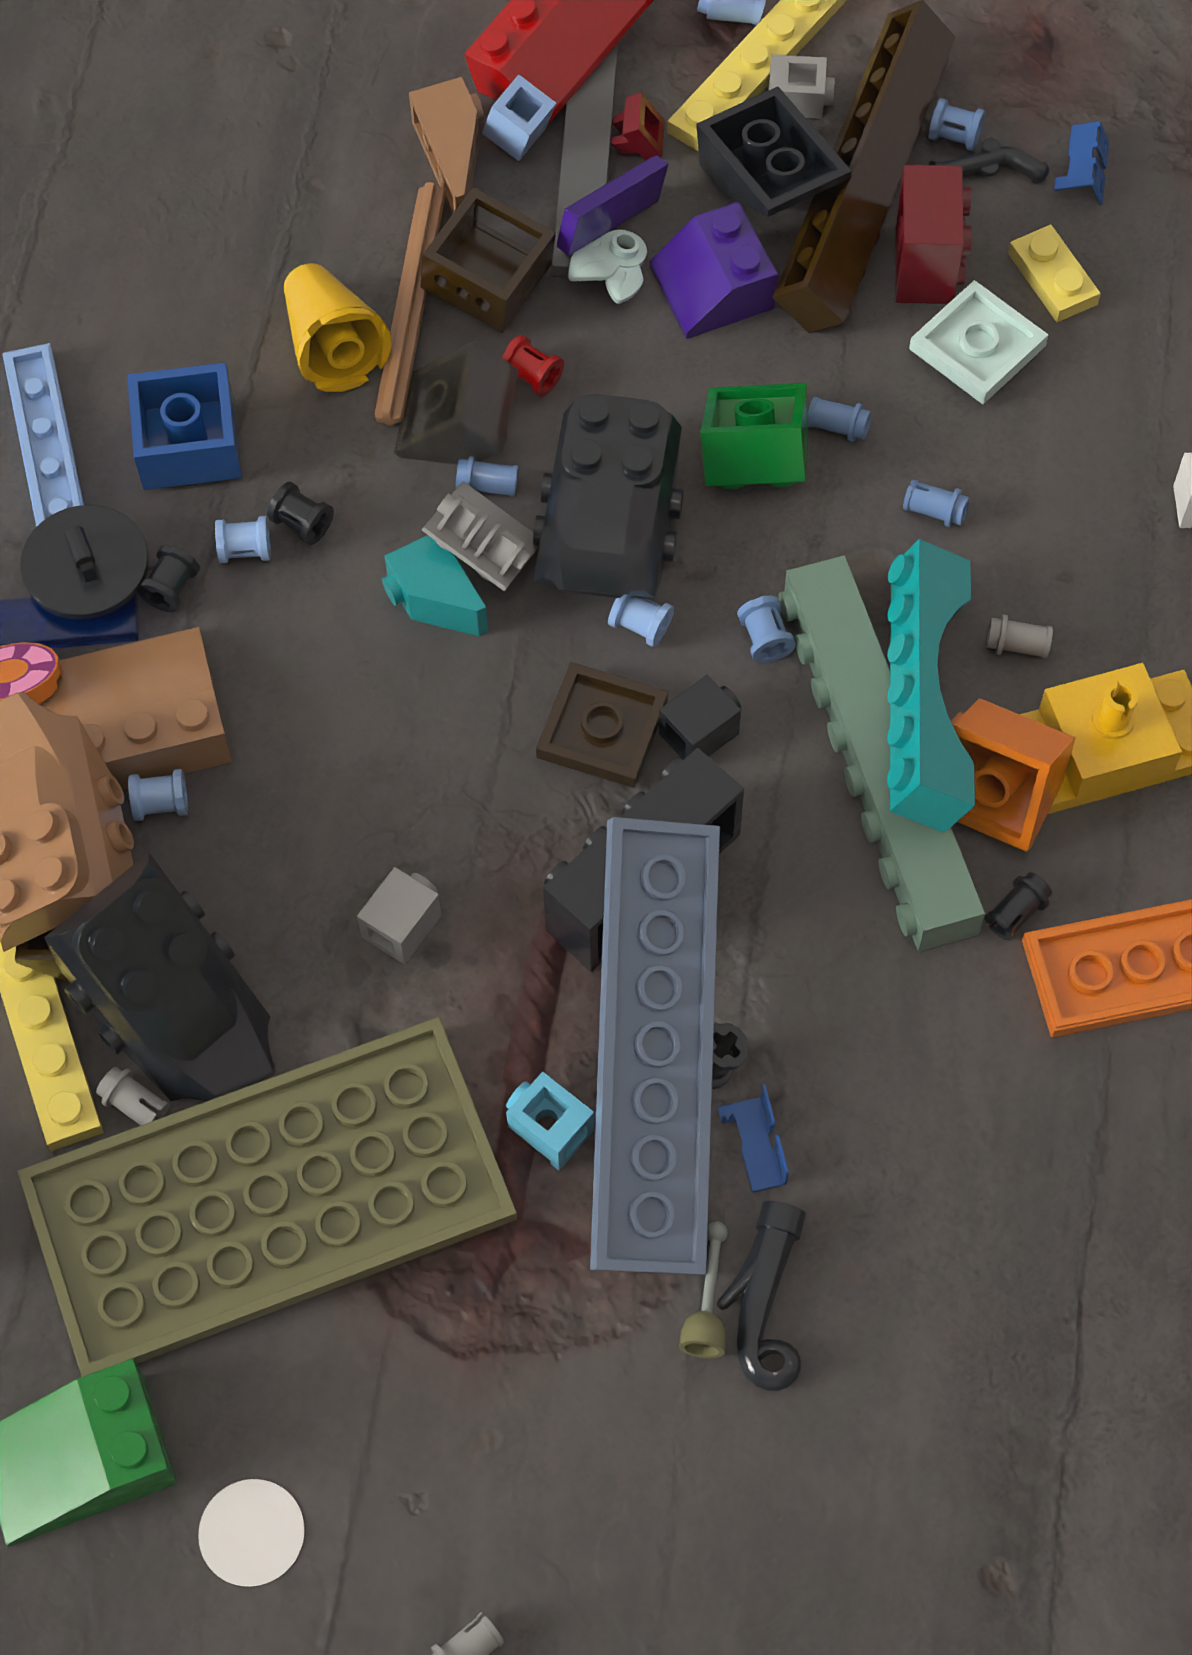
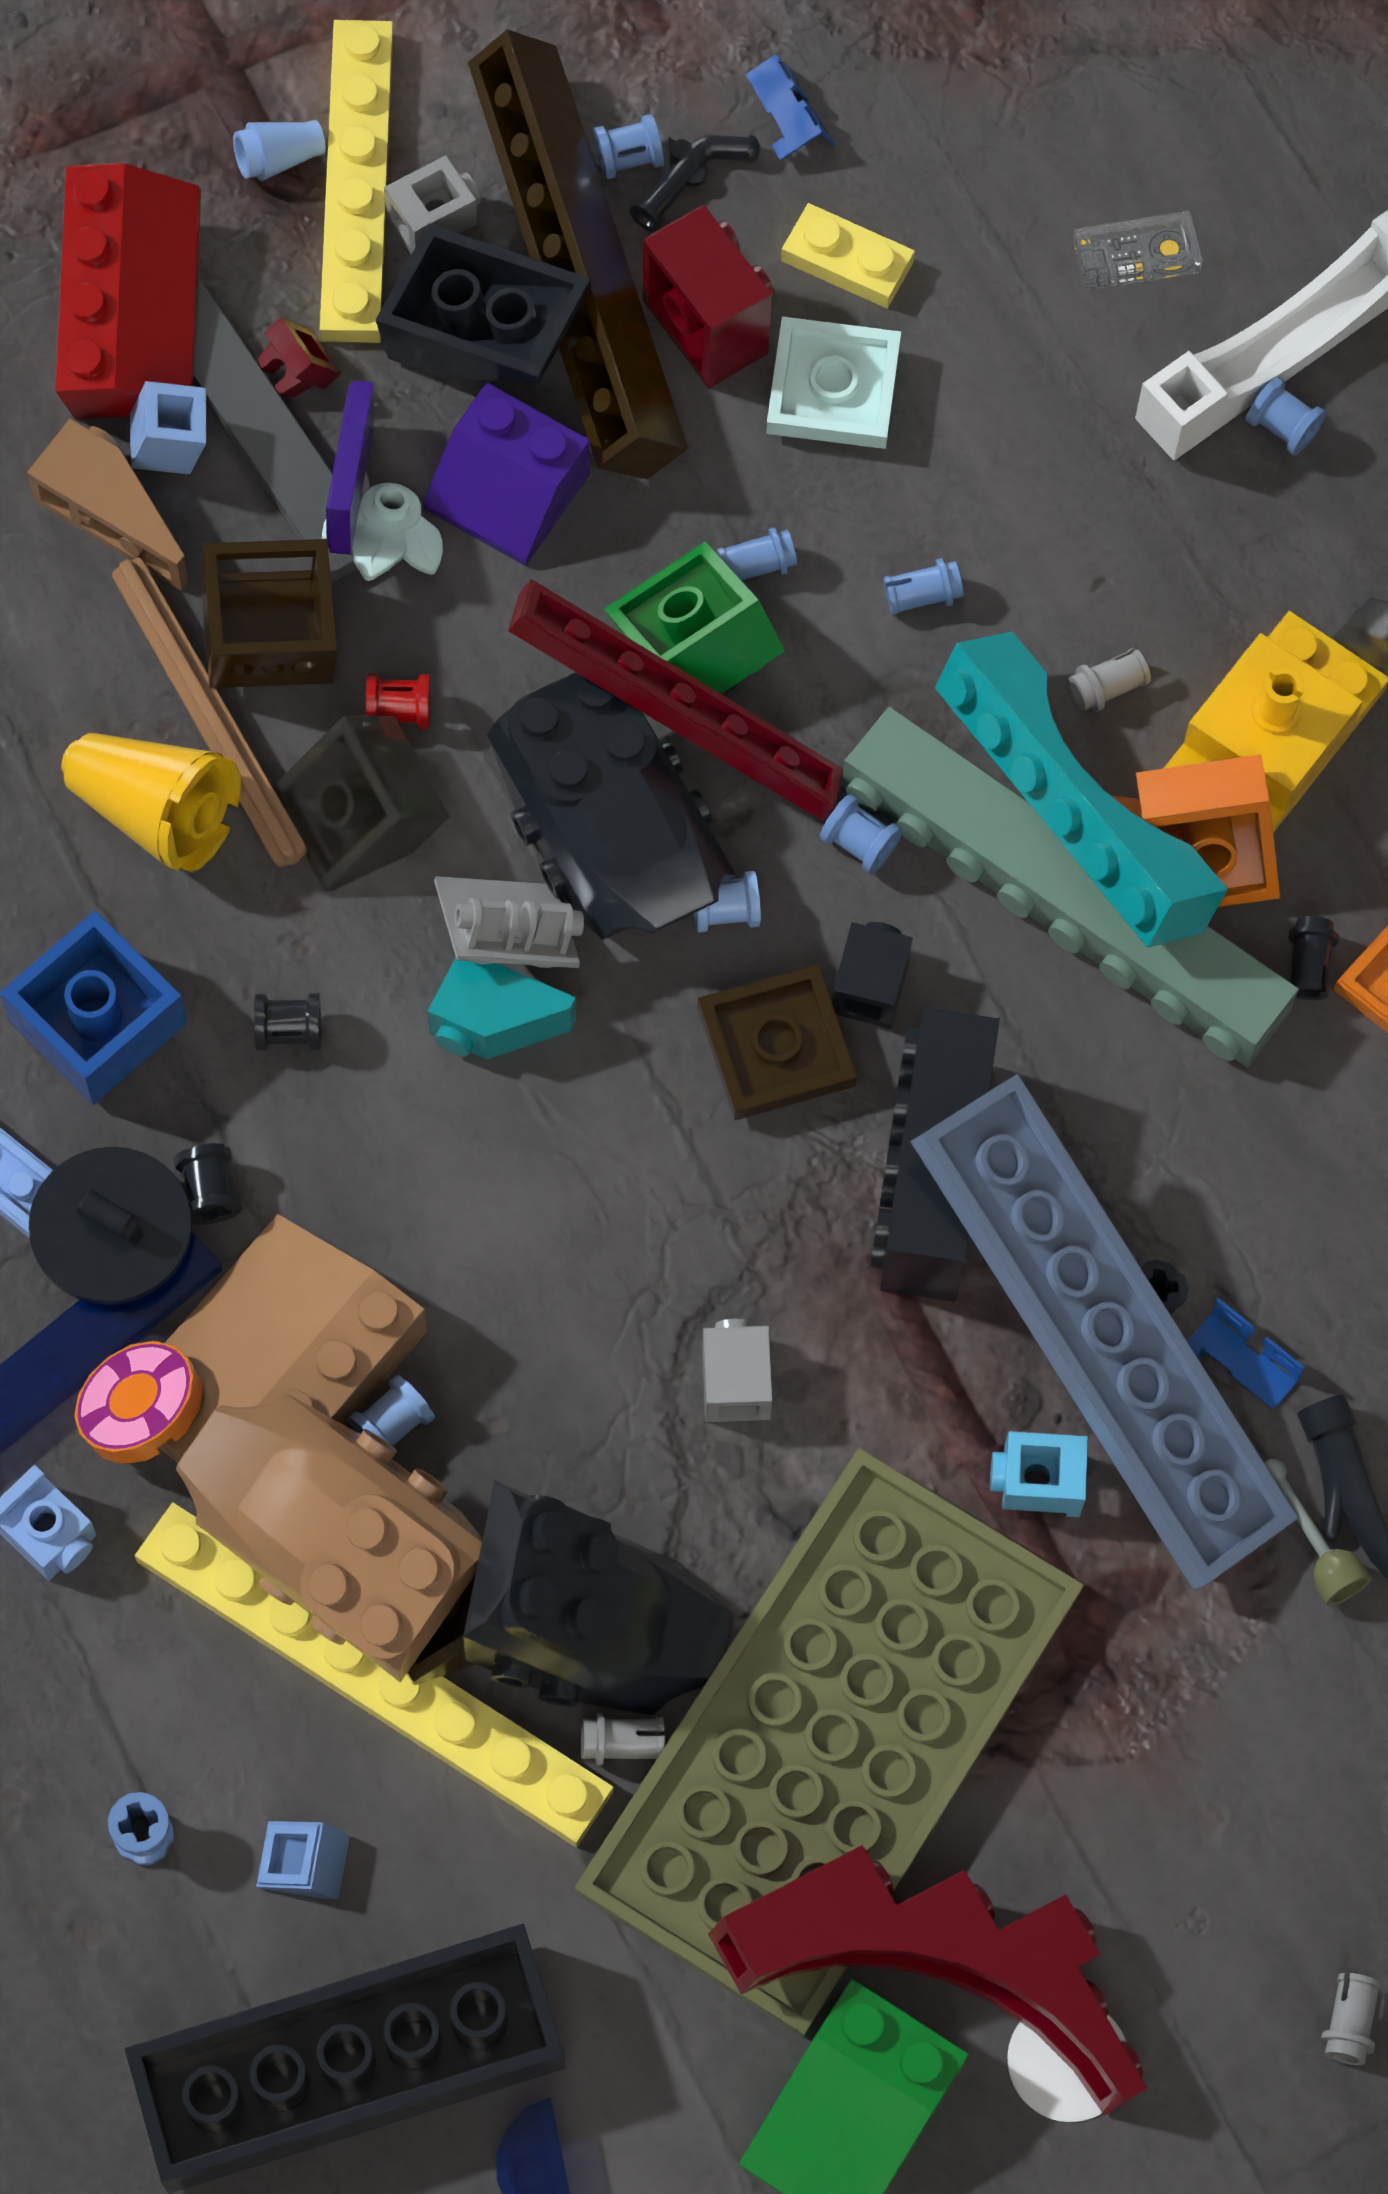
camera: 40 degrees left, 5 degrees up
light blue bush [215,516,271,564] -> none
medium blue pin [456,456,519,497] -> none
none -> dark red tile [508,579,843,822]
none -> dark red arch [708,1845,1148,2116]

